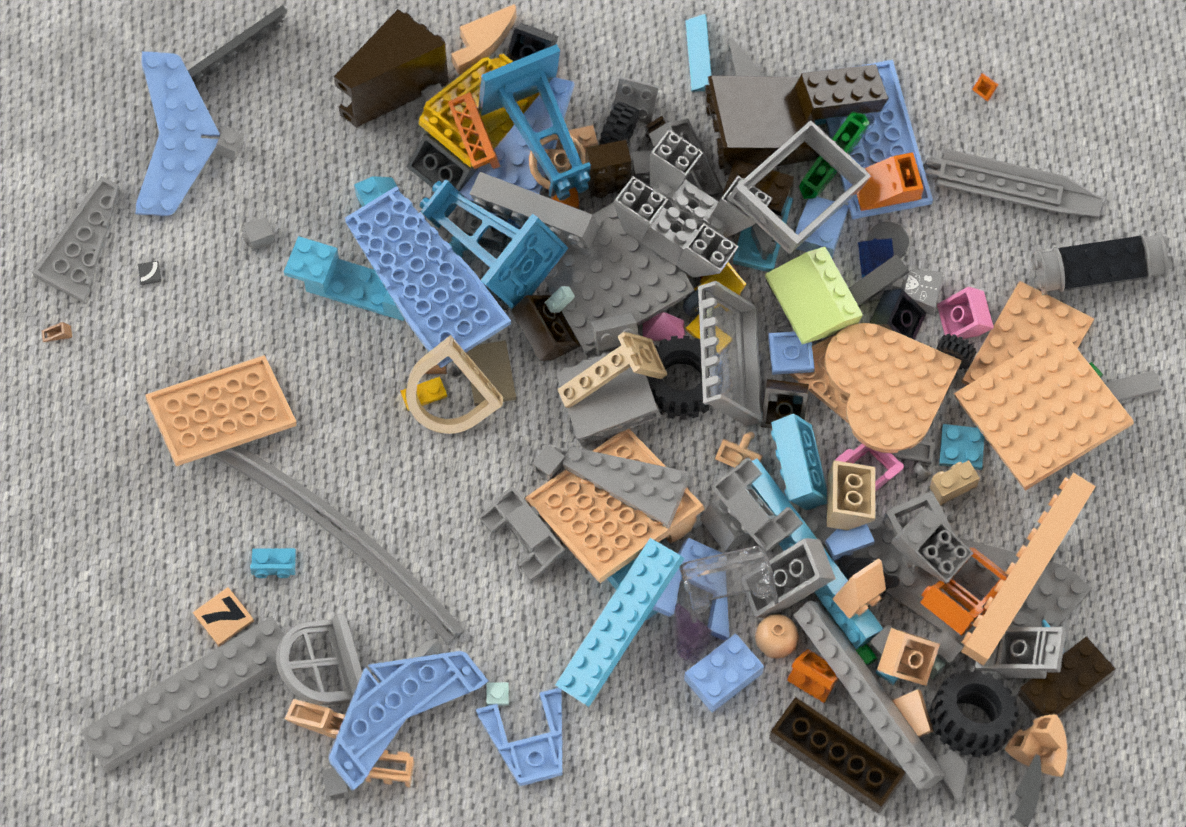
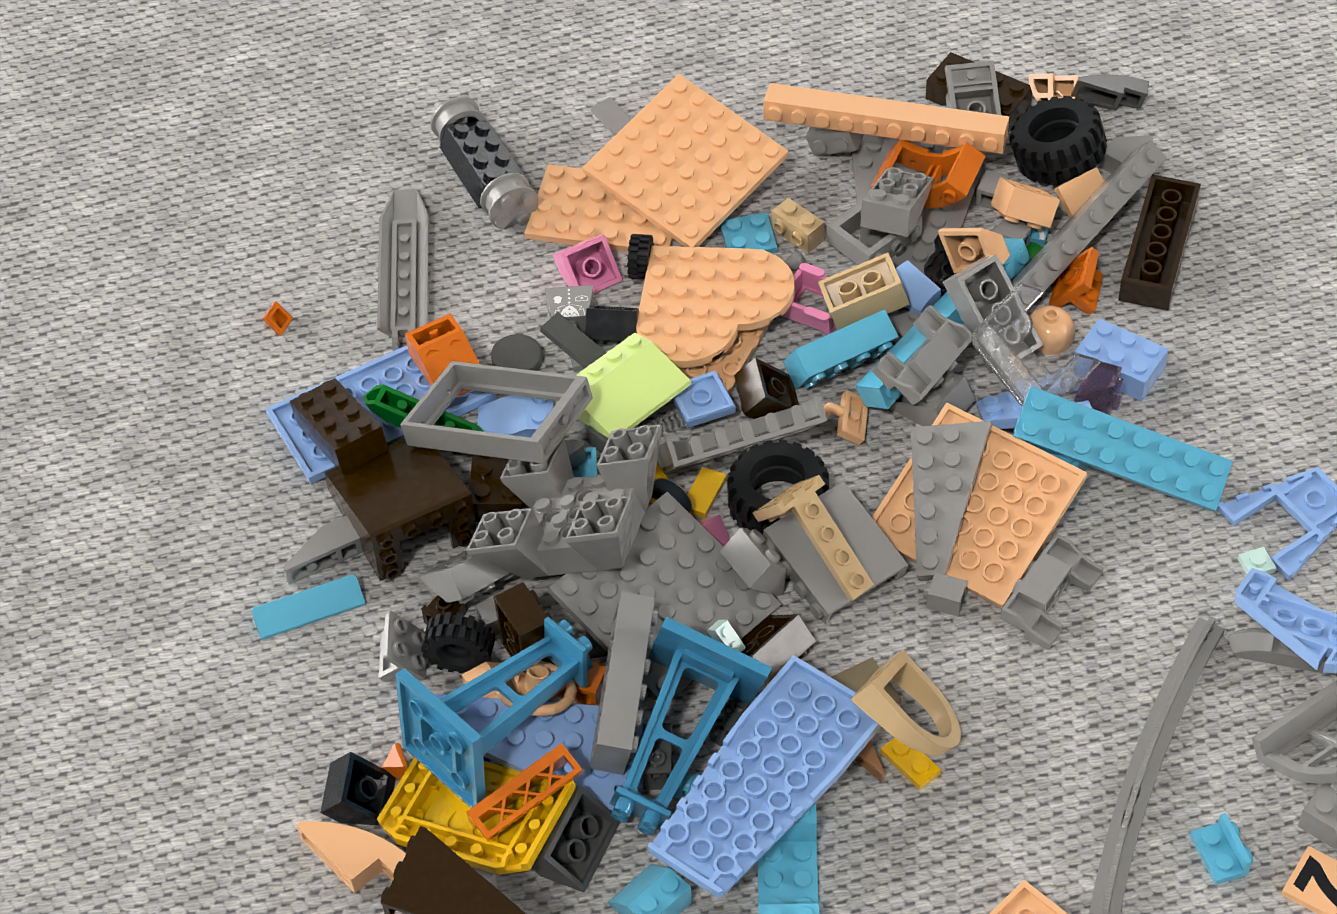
camera: 105 degrees left, 15 degrees down
clear blue piece [858,238,894,278] -> none

